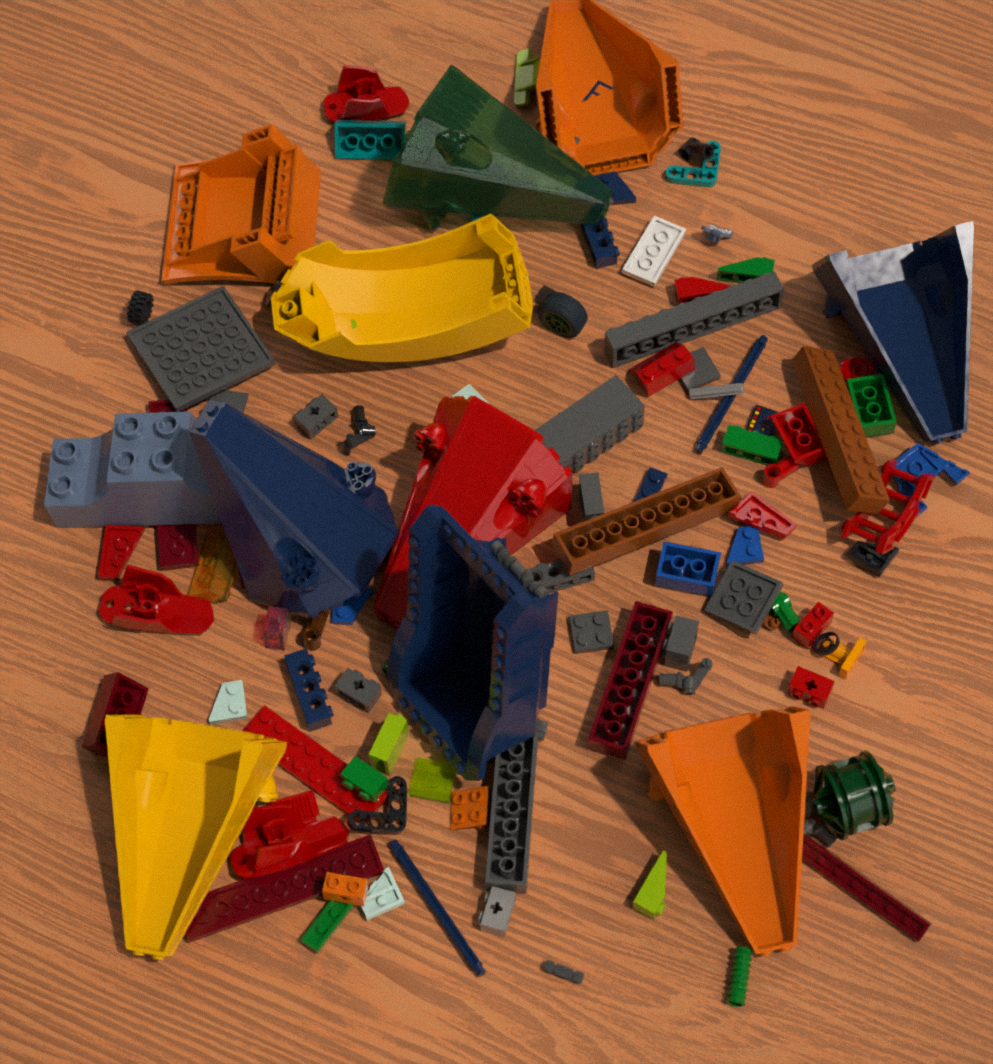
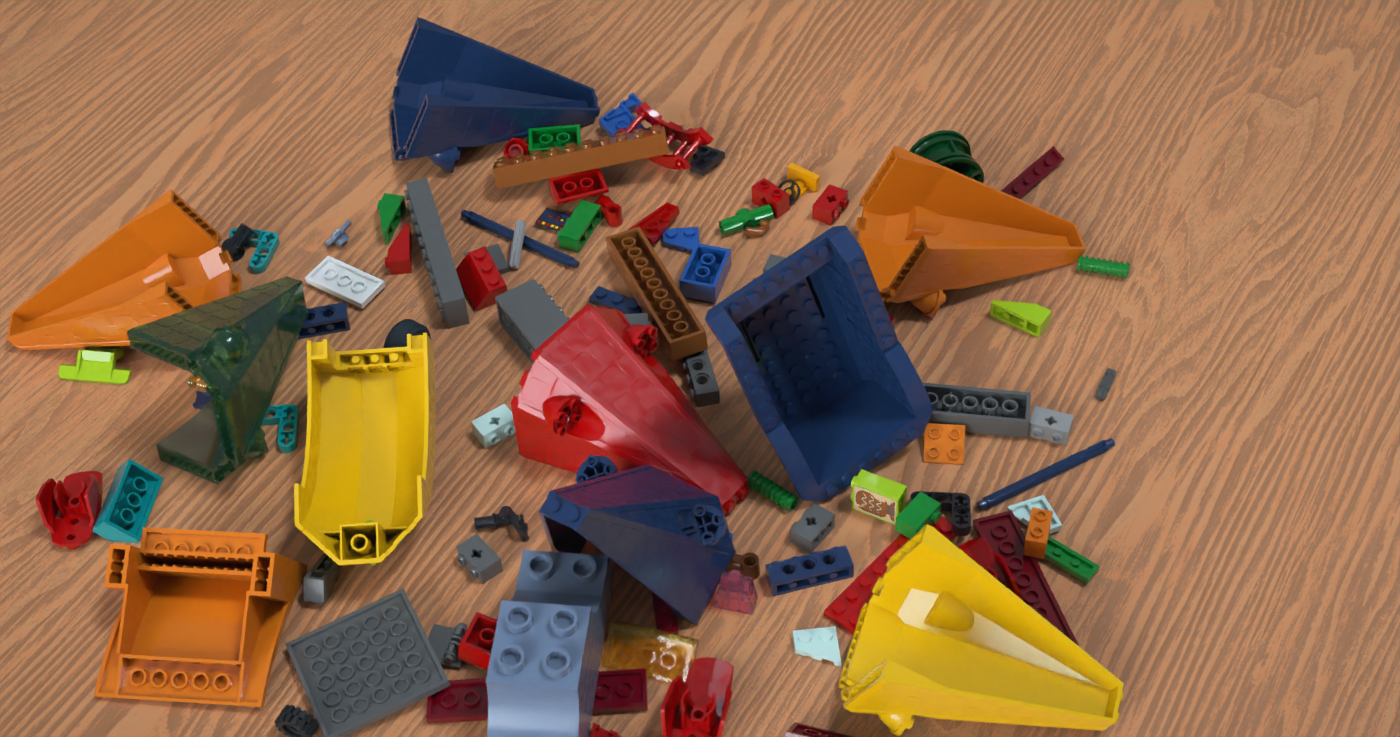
camera: 85 degrees left, 15 degrees down
clear neon green tile [409,757,456,804] -> none
dark grey plate [704,560,784,635] -> none

